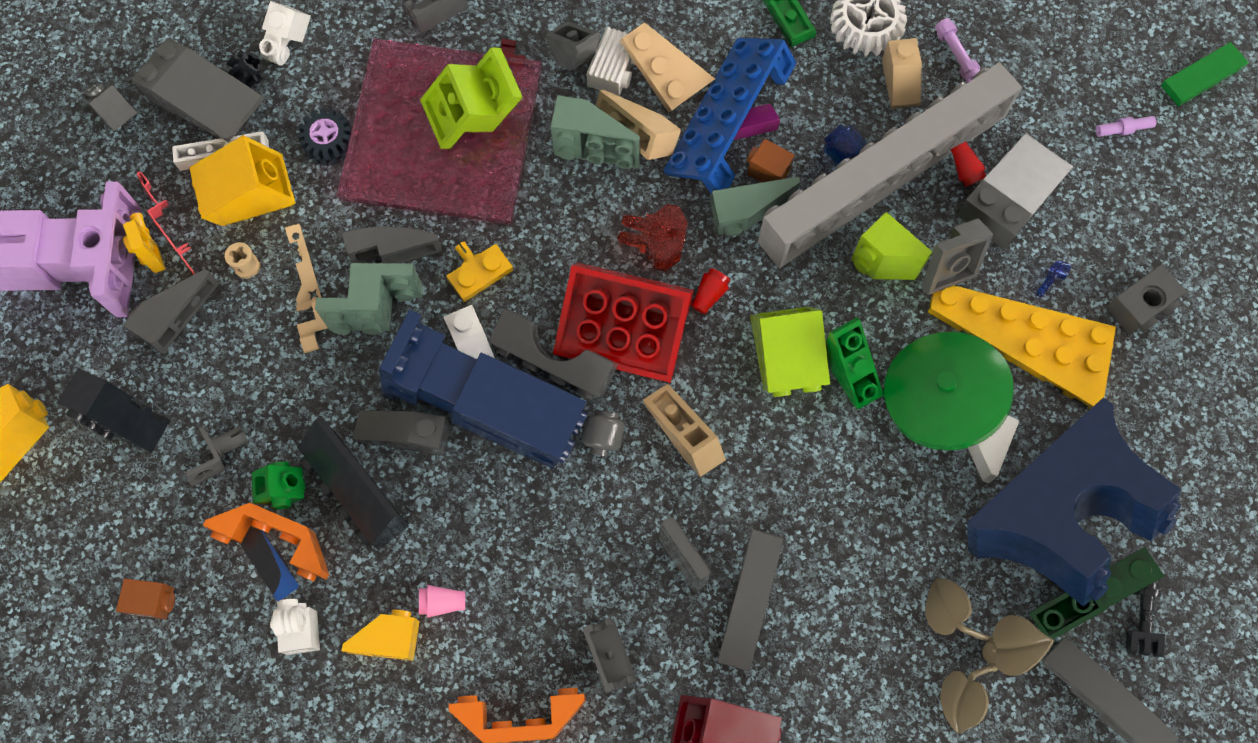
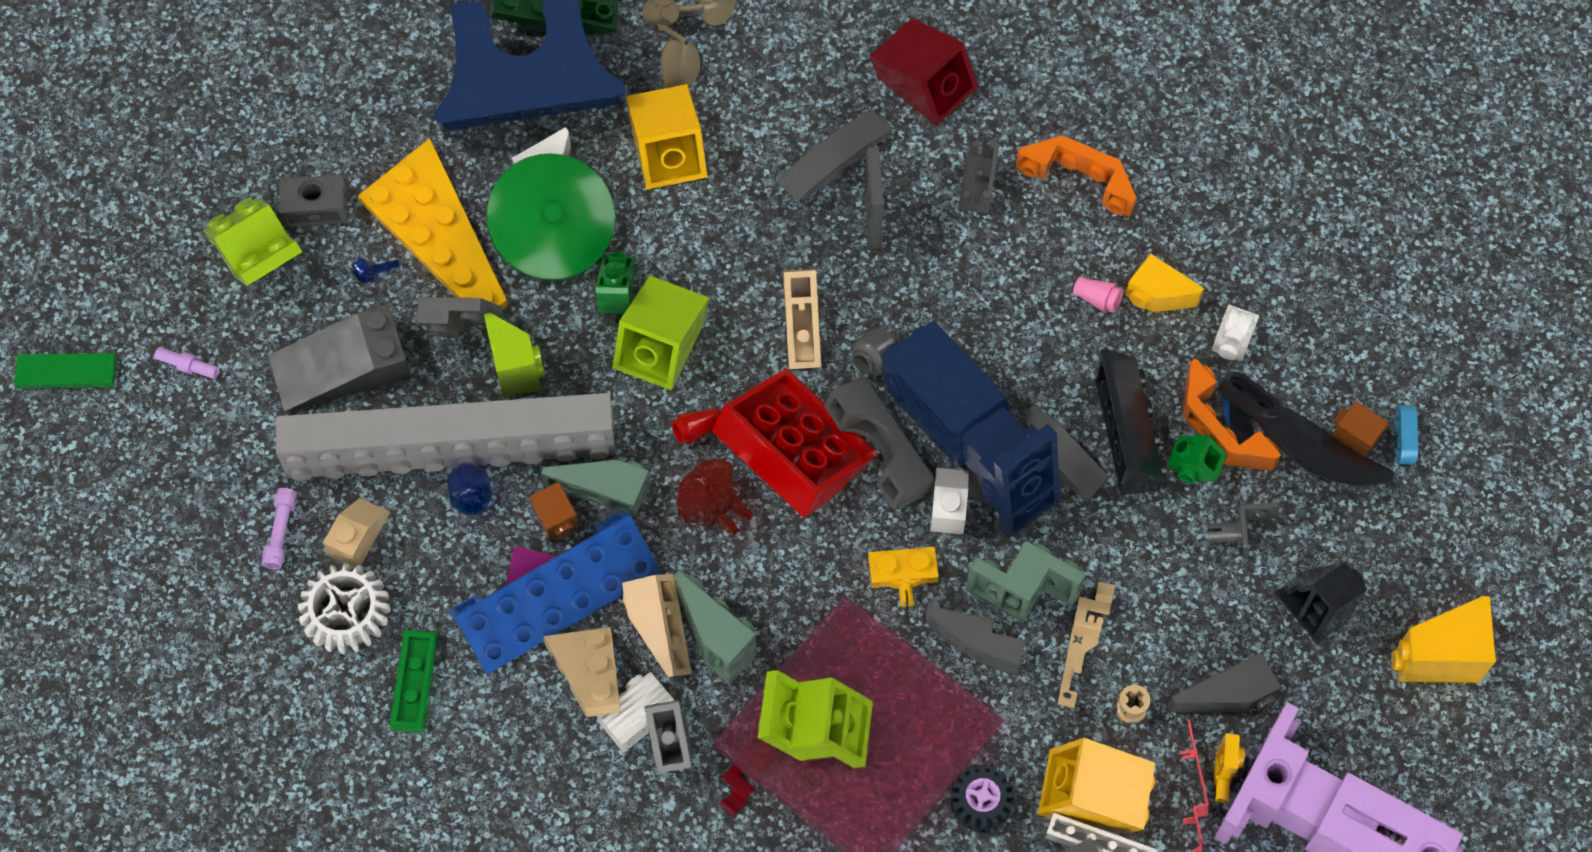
camera: 150 degrees left, 5 degrees down
red cone [950,141,987,187] -> none
none -> lime bracket [203,197,302,286]
none -> yellow slope [626,84,708,190]
none -> black plant [1219,371,1395,486]
none -> dark azure beam [1395,405,1418,465]

